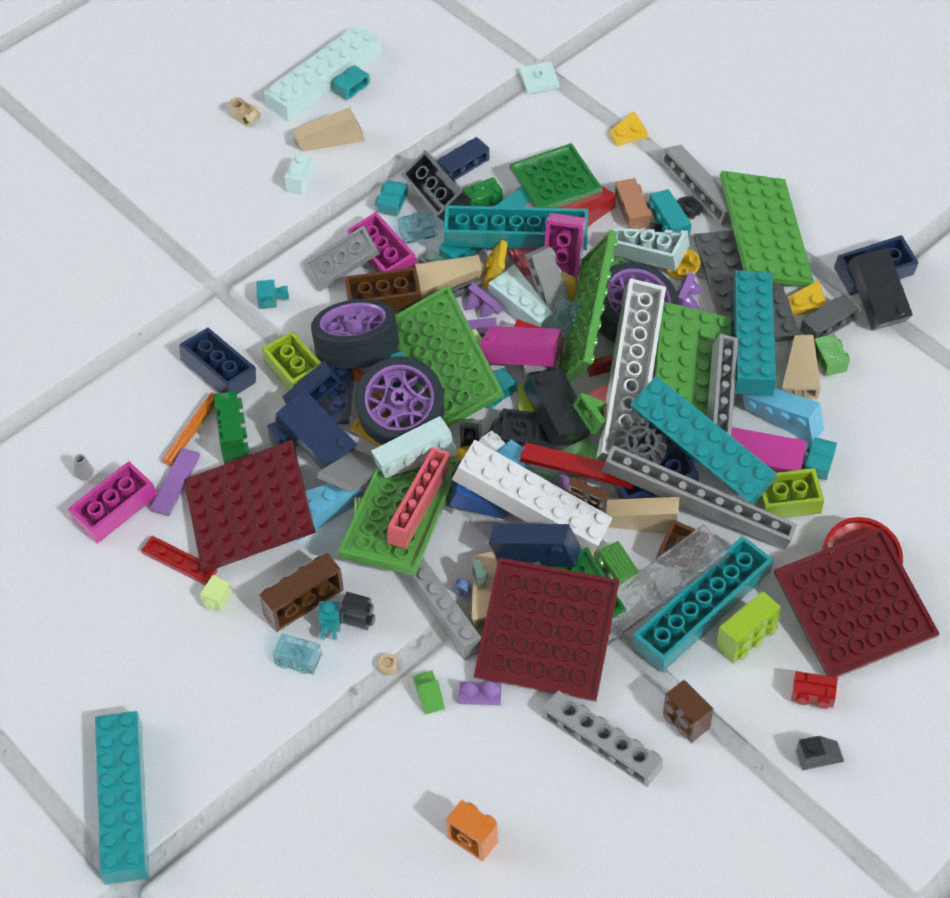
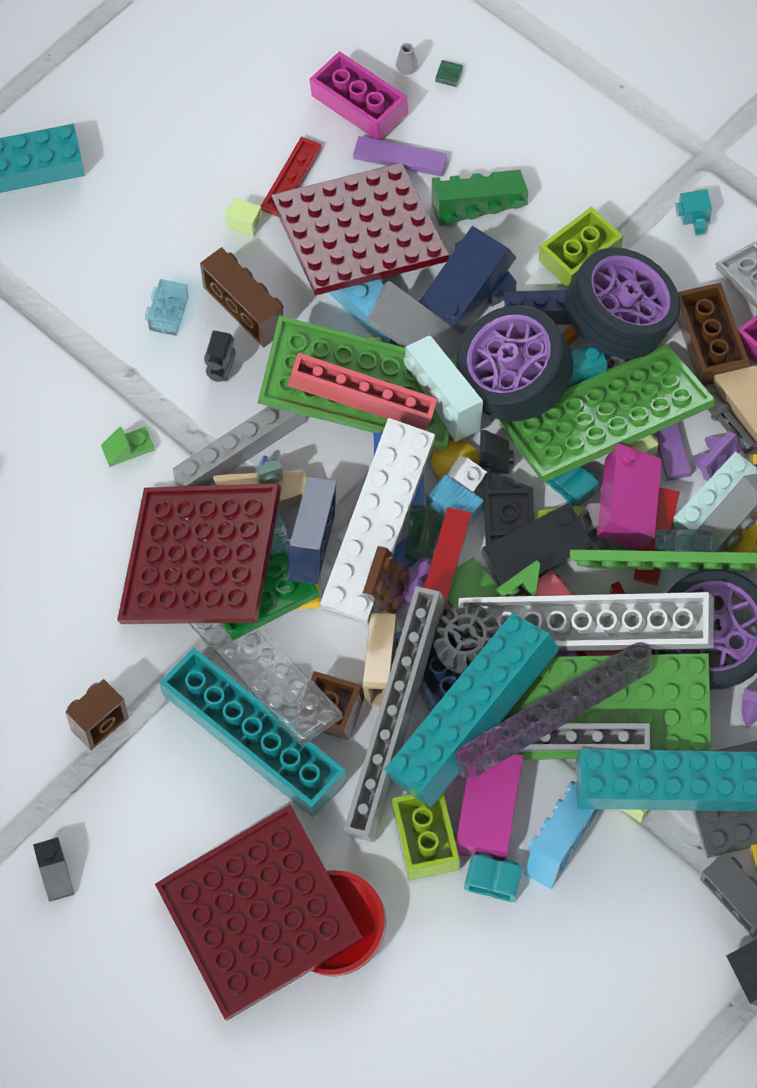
camera: 85 degrees right, 10 degrees up
orange axle [163,392,215,466] -> none
dark blue brick [179,327,256,394] -> none
dark blue brick [282,360,342,404] -> none
teal brick [318,601,342,640] -> none
tan tile [377,654,398,675] -> none
medium lavender tile [459,681,502,705] -> none
light grey brick [543,690,663,787] -> none
bright green brick [596,541,639,588] -> none
lime brick [716,591,781,664] -> none
tan slope [782,335,821,399] -> none
red brick [791,671,838,709] -> none
bright green brick [814,334,850,376] -> none
none -> clear green tile [435,60,463,87]
none -> clear purple beam [456,642,652,779]

